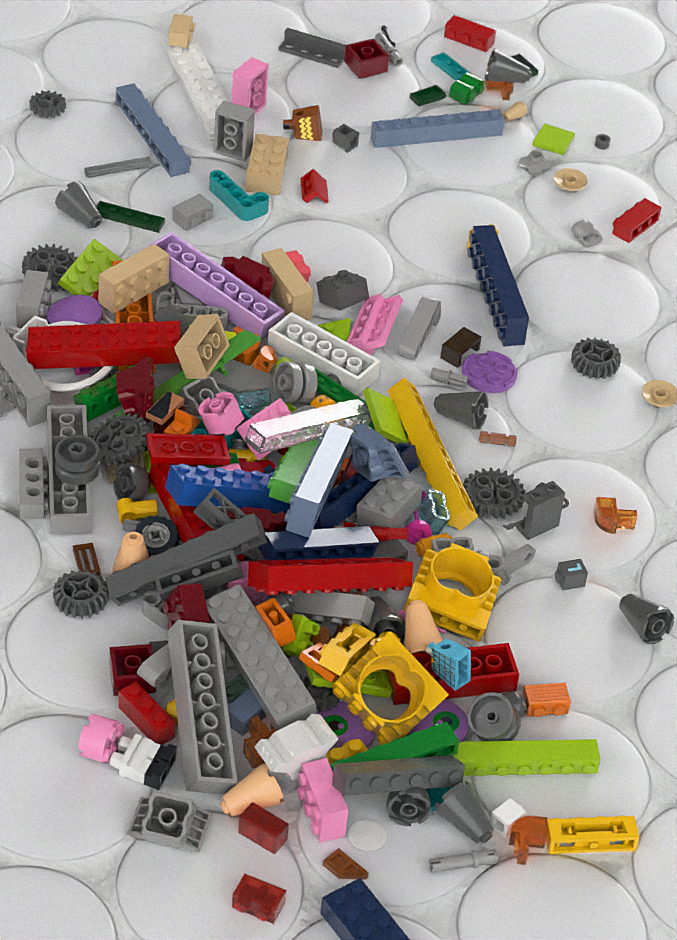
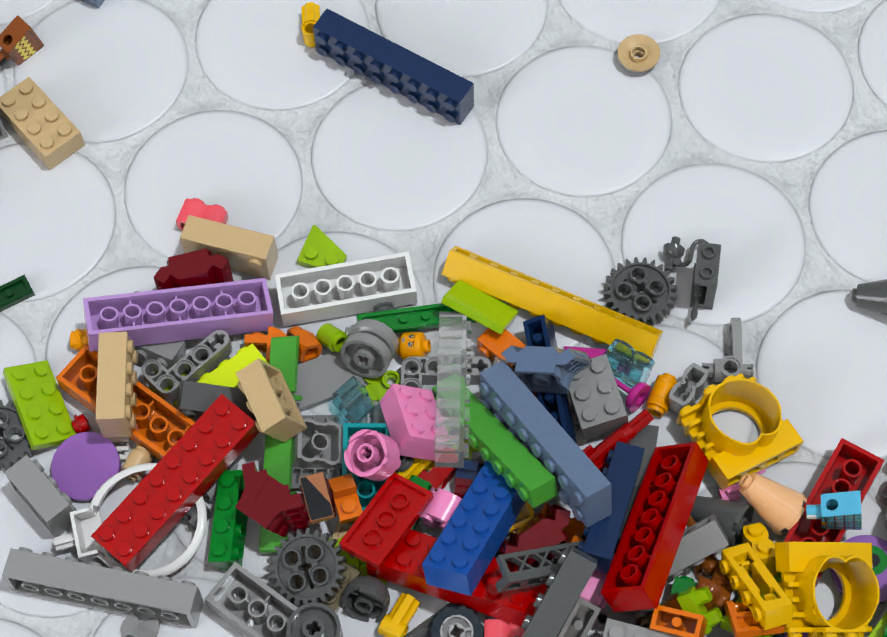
camera: 40 degrees left, 20 degrees up
light grey brick [172,194,213,231] -> none
teal beam [209,170,269,221] -> none
red panel [300,169,329,203] -> none
dark grey brick [316,270,369,311] -> none
dark grey brick [332,124,359,153] -> none
bright pink brick [347,294,403,356] -> none
light grey beam [397,295,441,360] -> none
light grey axle [430,367,468,387] -> none
dark grey cone [434,391,489,429] -> none
dark brown panel [440,327,482,368] -> none
medium lavender tile [461,351,518,393] -> none
dark orange axle [479,431,517,447] -> none
dark grey brick [554,559,588,590] -> none
dark grey gear [571,337,621,380] -> none
clear orange brick [594,497,637,534] -> none

